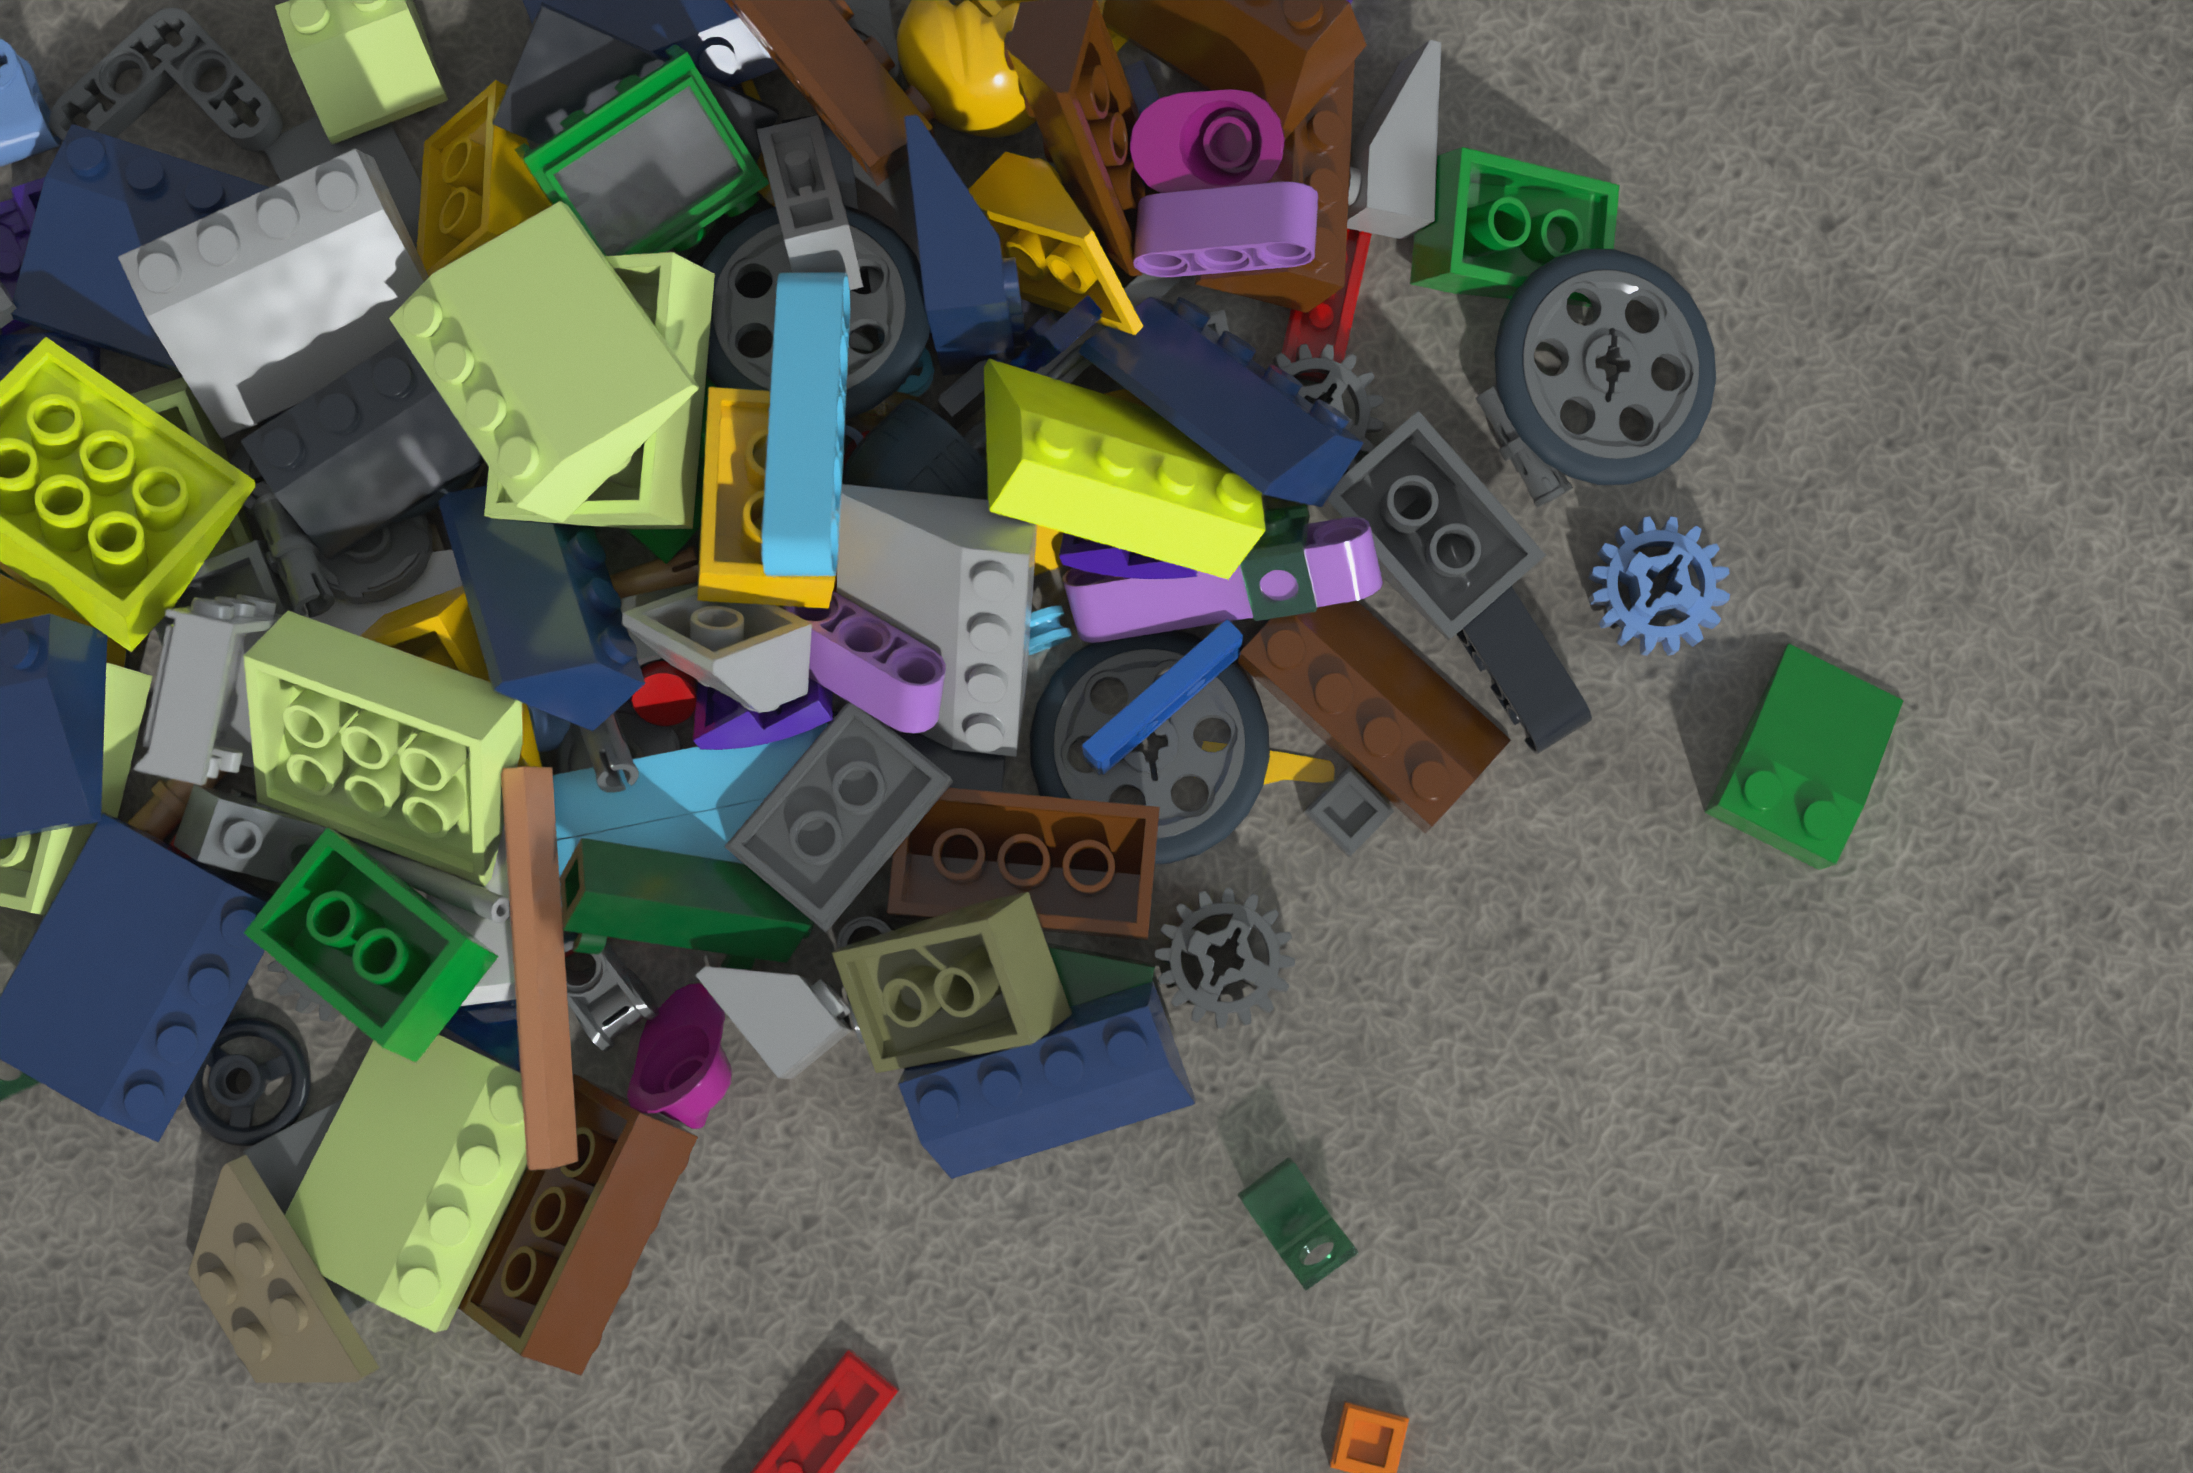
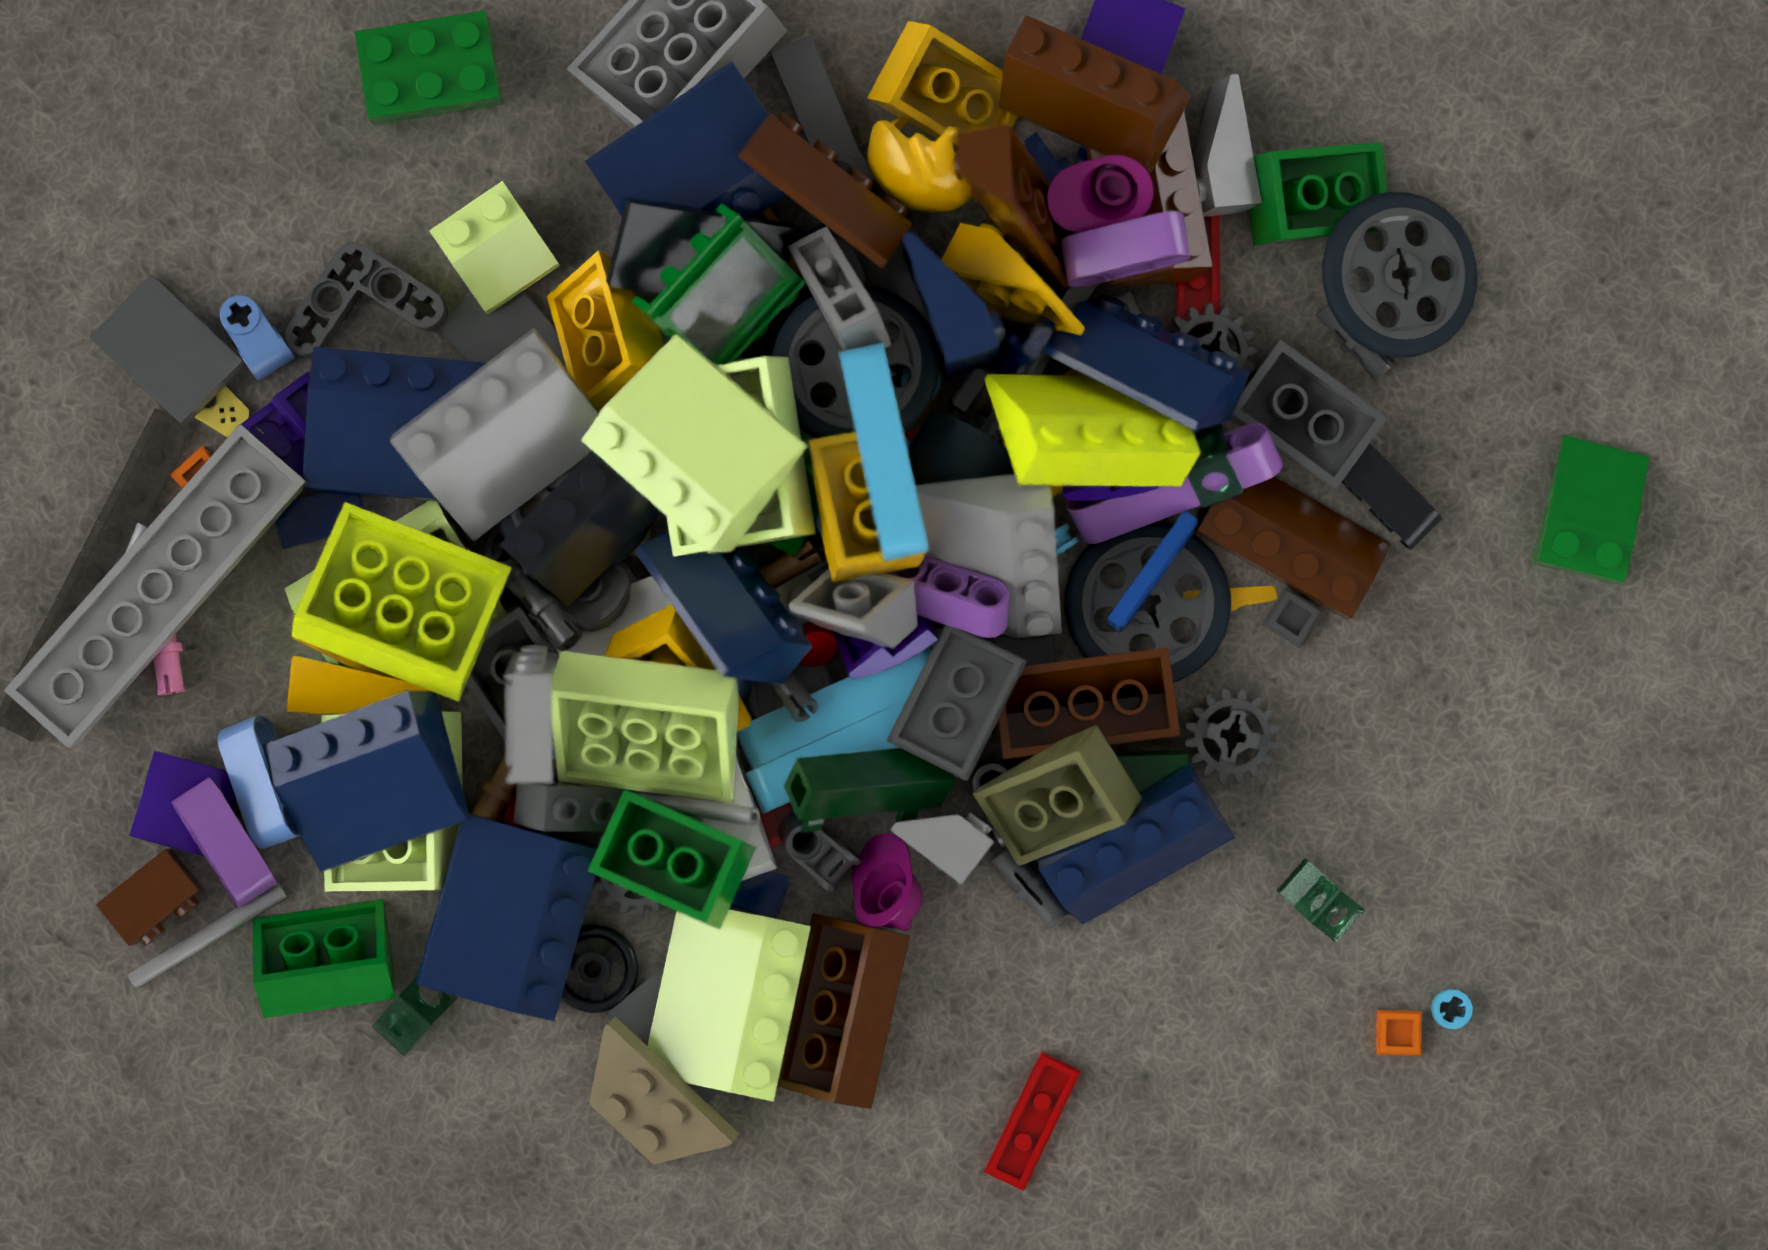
camera: 15 degrees left, 5 degrees up
nougat tile [501,767,578,1170] -> none
medium blue gear [1588,516,1730,656] -> none
none -> dark grey pin [991,849,1069,929]
none -> medium azure bush [1431,989,1473,1029]

